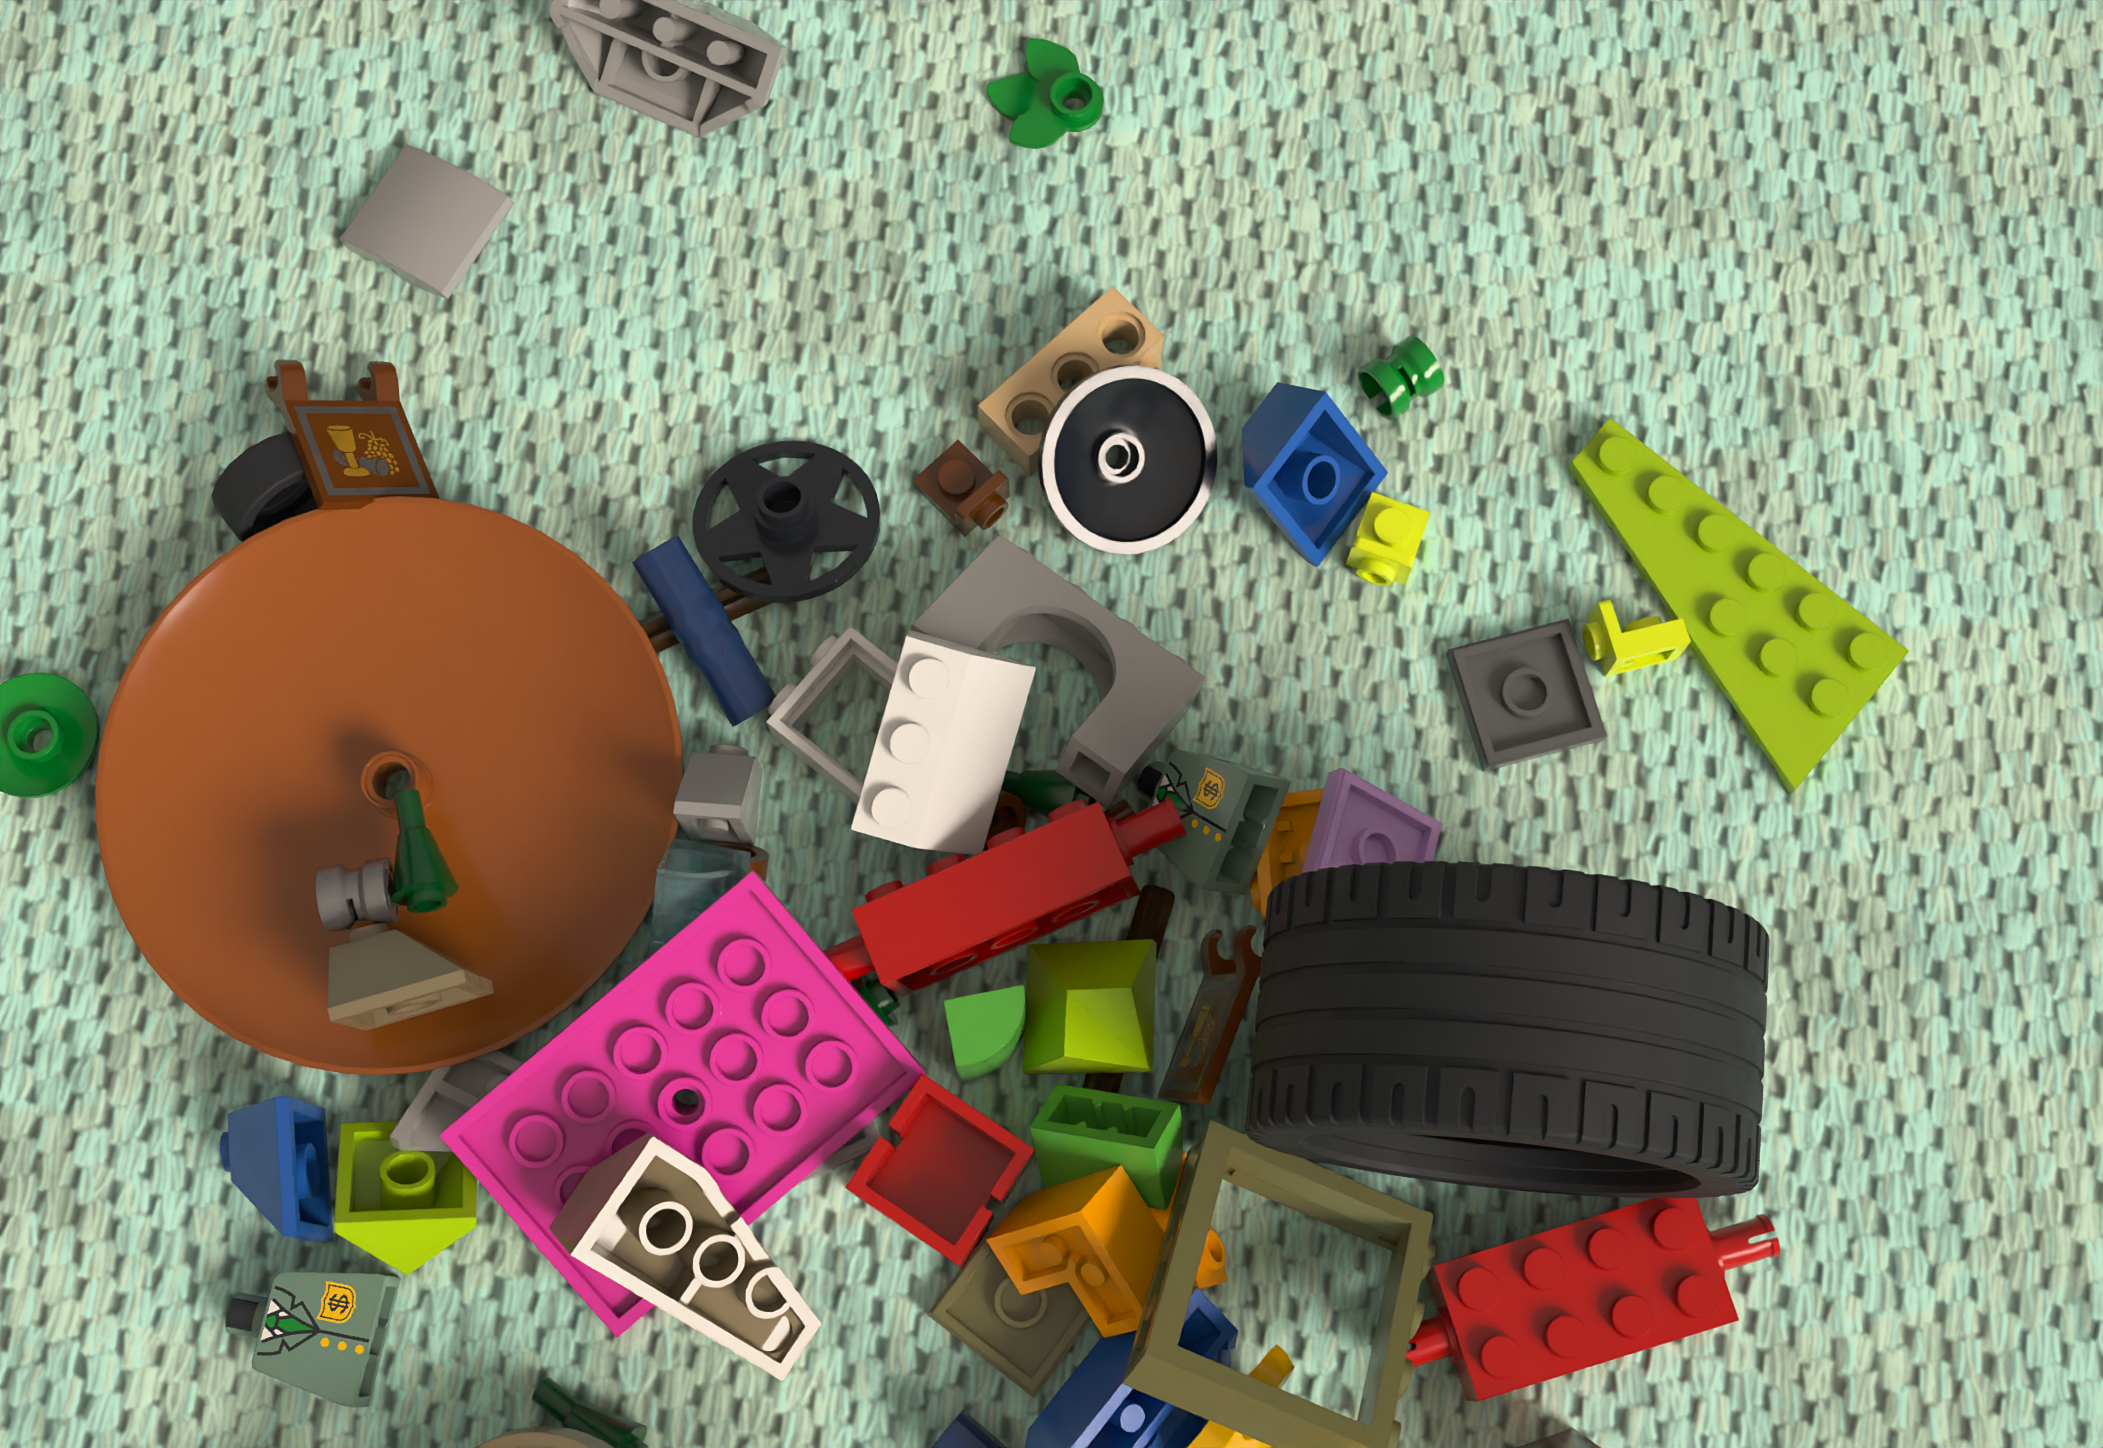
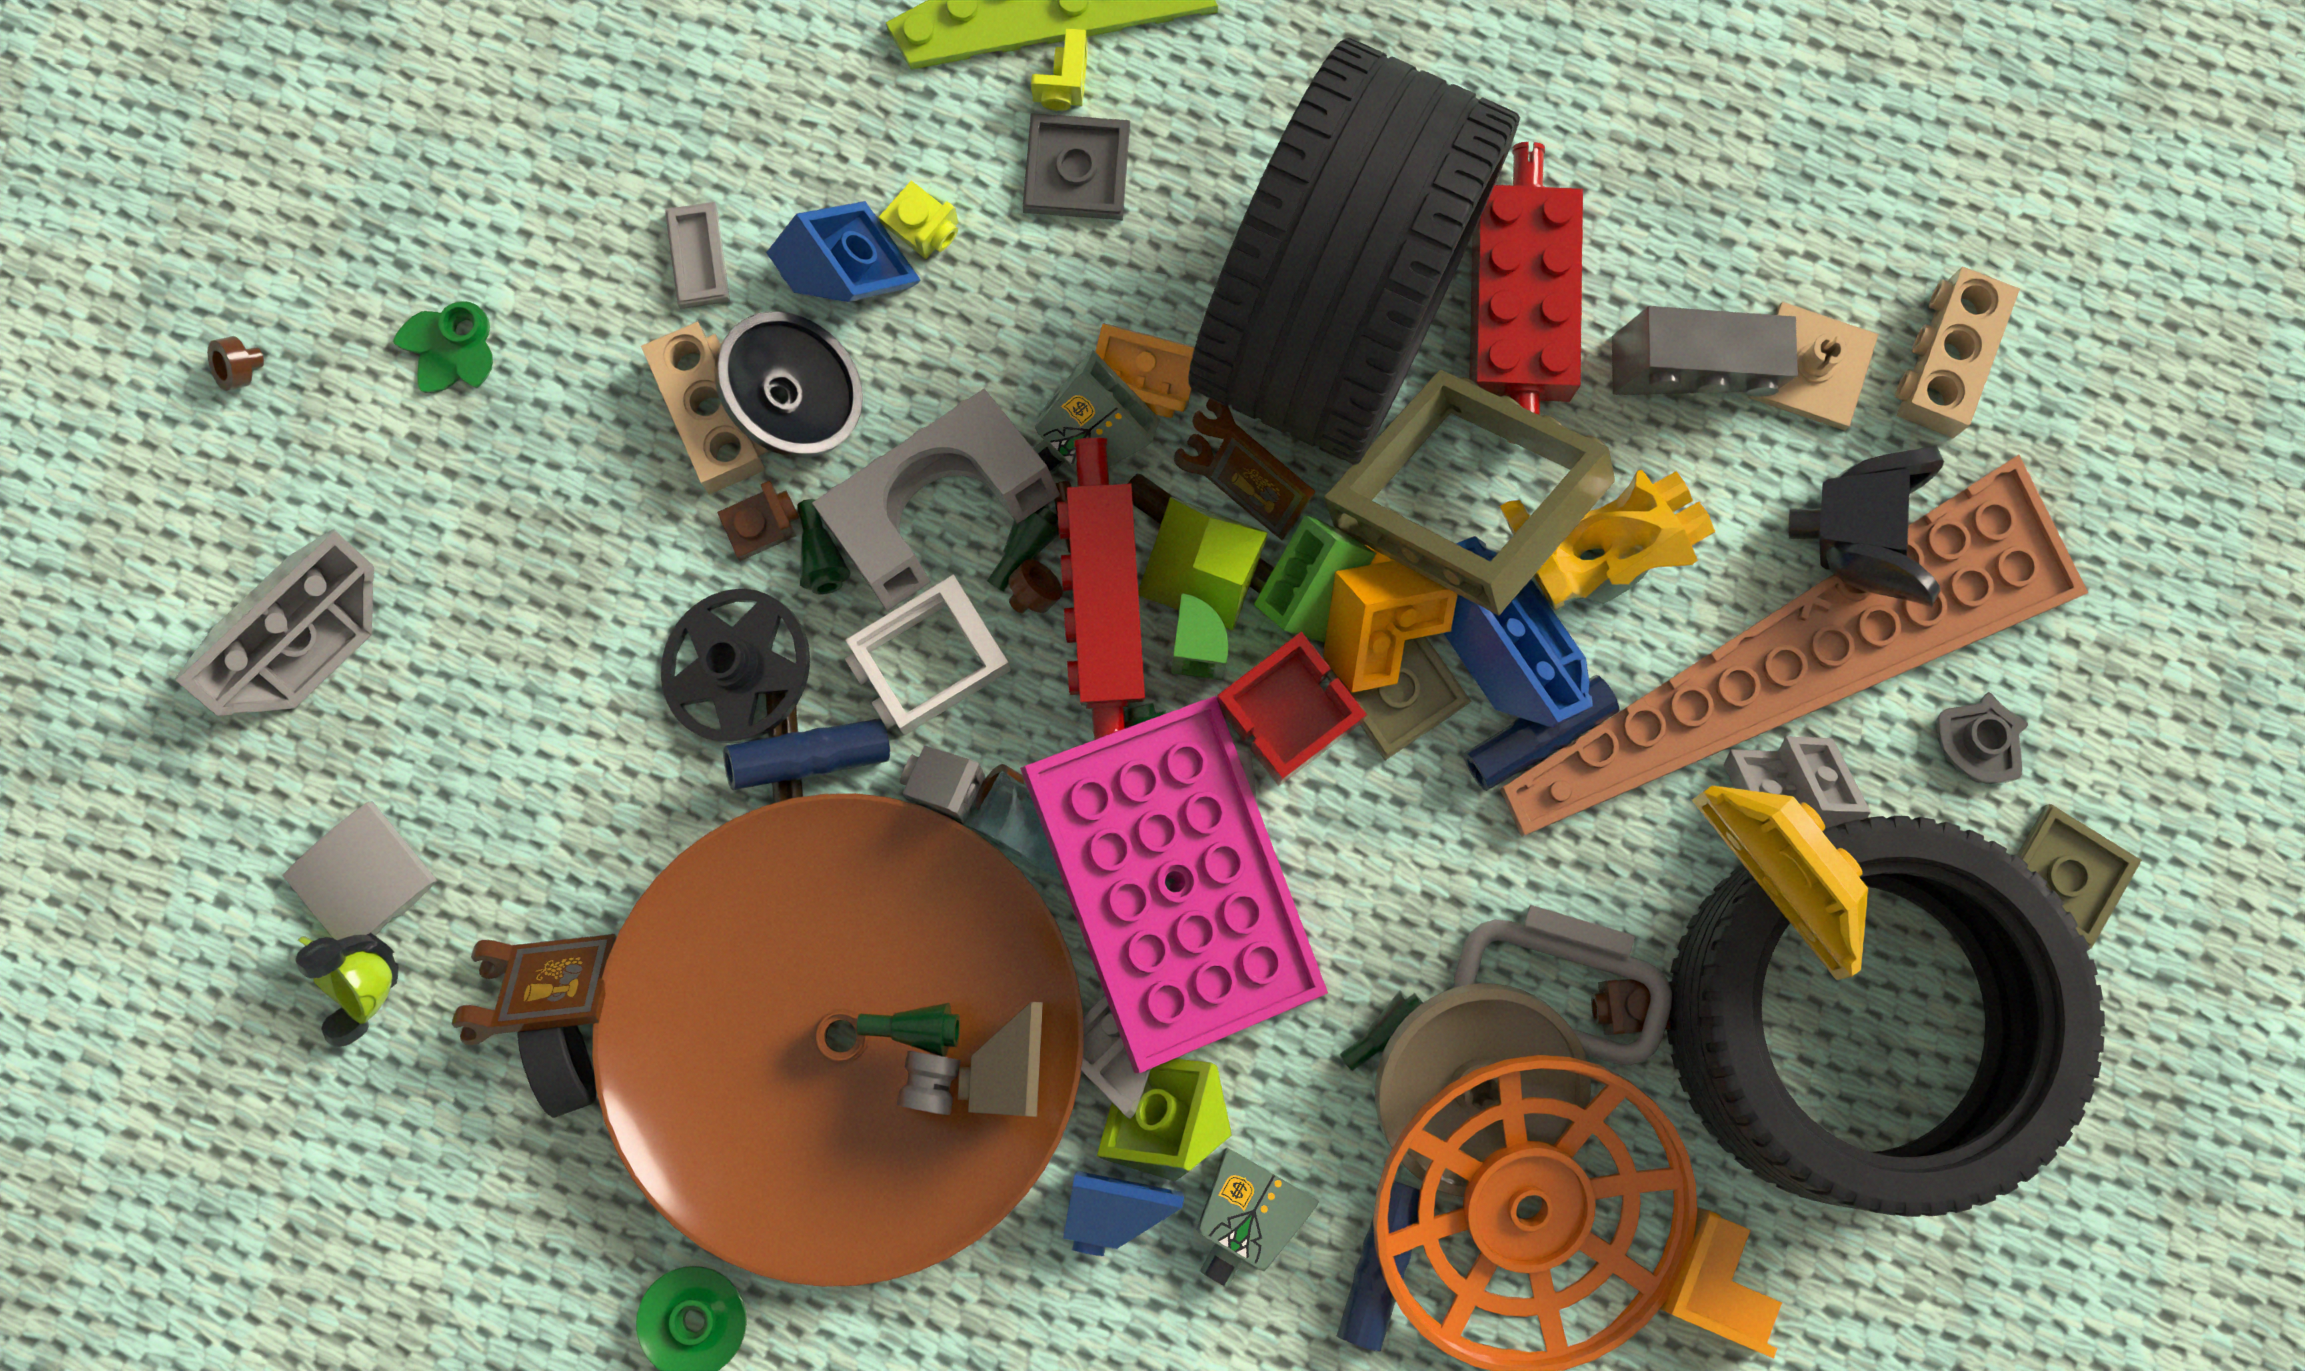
camera: 75 degrees left, 5 degrees up
dark tan wedge [549,1132,821,1381] -> none
white slope [851,630,1036,855] -> none
lavender tile [1302,768,1442,873] -> none
green wheel [1357,335,1444,420] -> none
none -> cap [295,932,399,1047]
none -> light grey tile [665,202,730,309]
none -> dark green cone [797,499,851,595]

